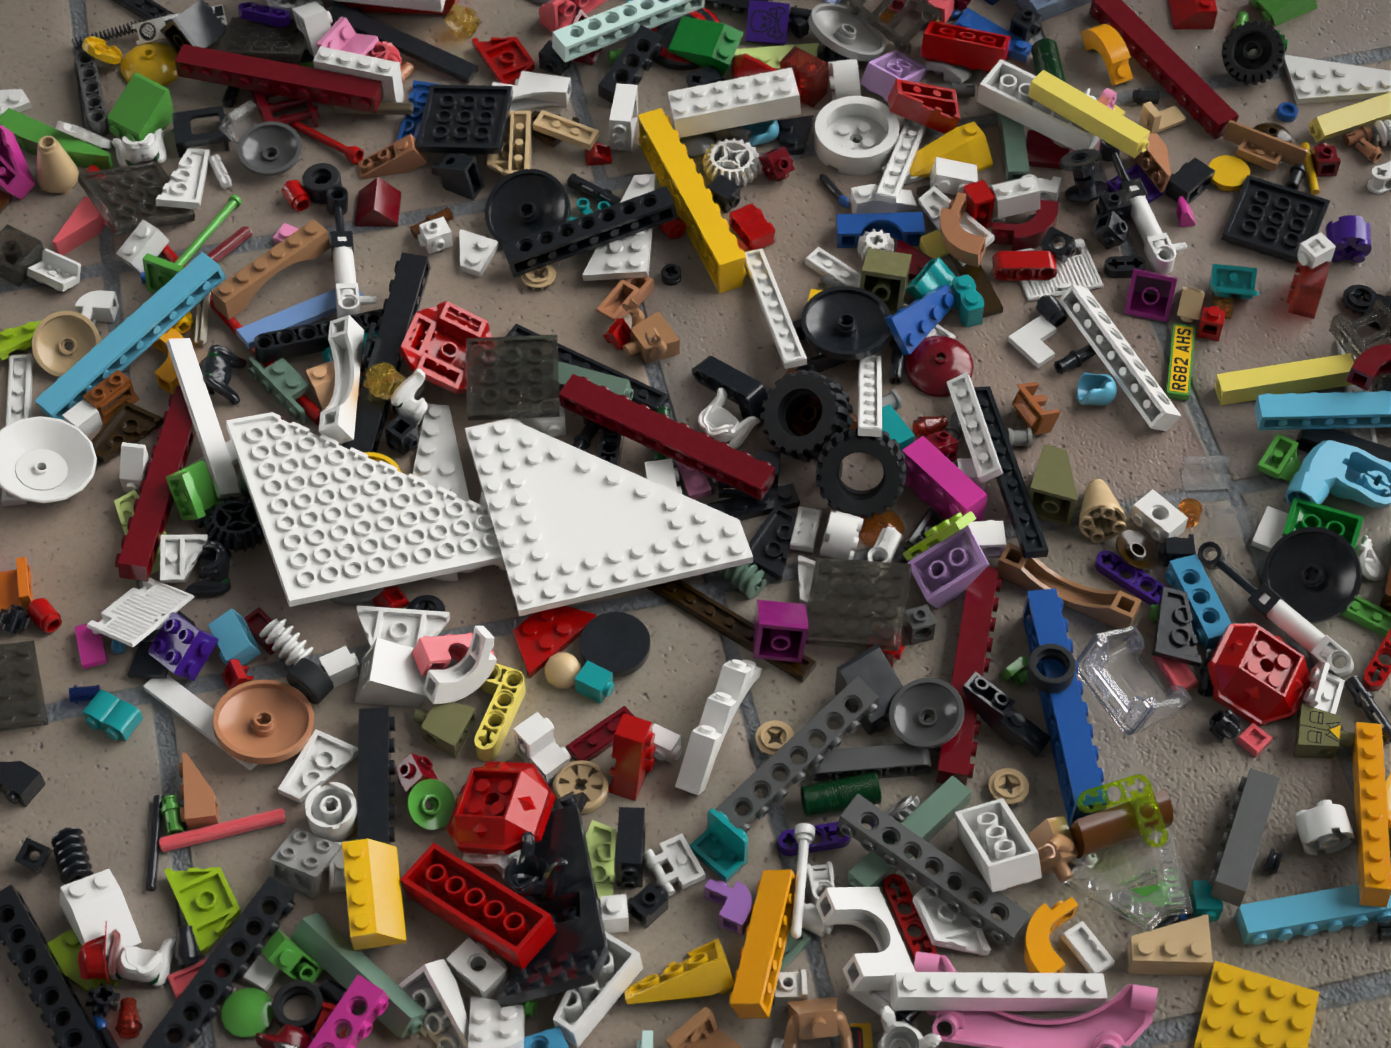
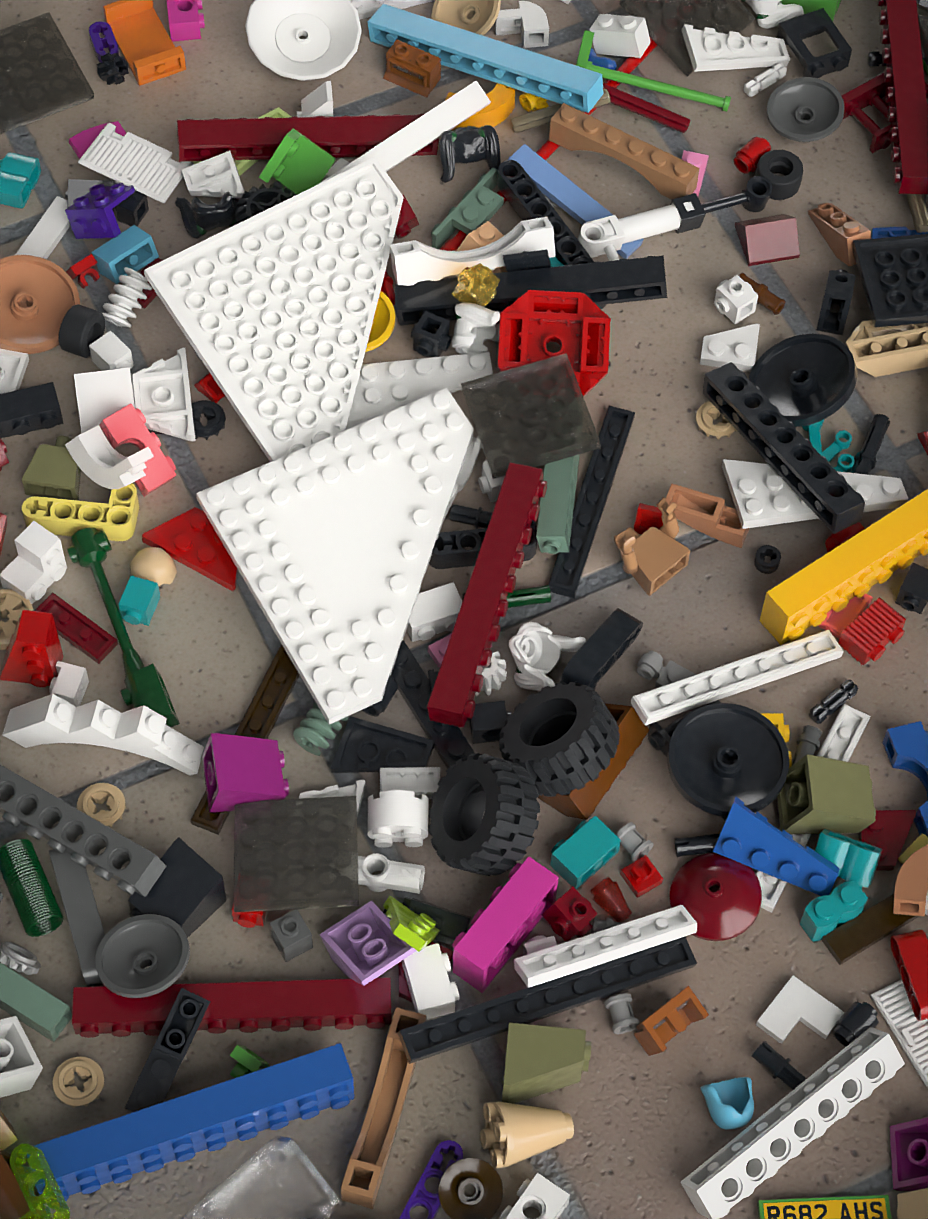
camera: 75 degrees right, 5 degrees up
red brick [27,598,62,633] -> none
white brick [62,399,103,437] -> none
clear blue pin [69,685,101,704] -> none
dark brown wing [91,401,163,463] -> none
clear panel [218,100,257,145] -> none
red piece [282,115,364,165] -> none
black piece [580,612,651,677] -> none
white gear [857,229,894,261] -> none
white tile [858,355,882,437] -> none
clear orange dish [858,509,904,547] -> none
black tyre [1027,644,1076,693] -> none
none -> dark green bar [67,528,180,727]
none -> red tile [620,855,663,898]
none -> light grey plate [637,651,695,688]
none -> black axle [809,679,858,724]

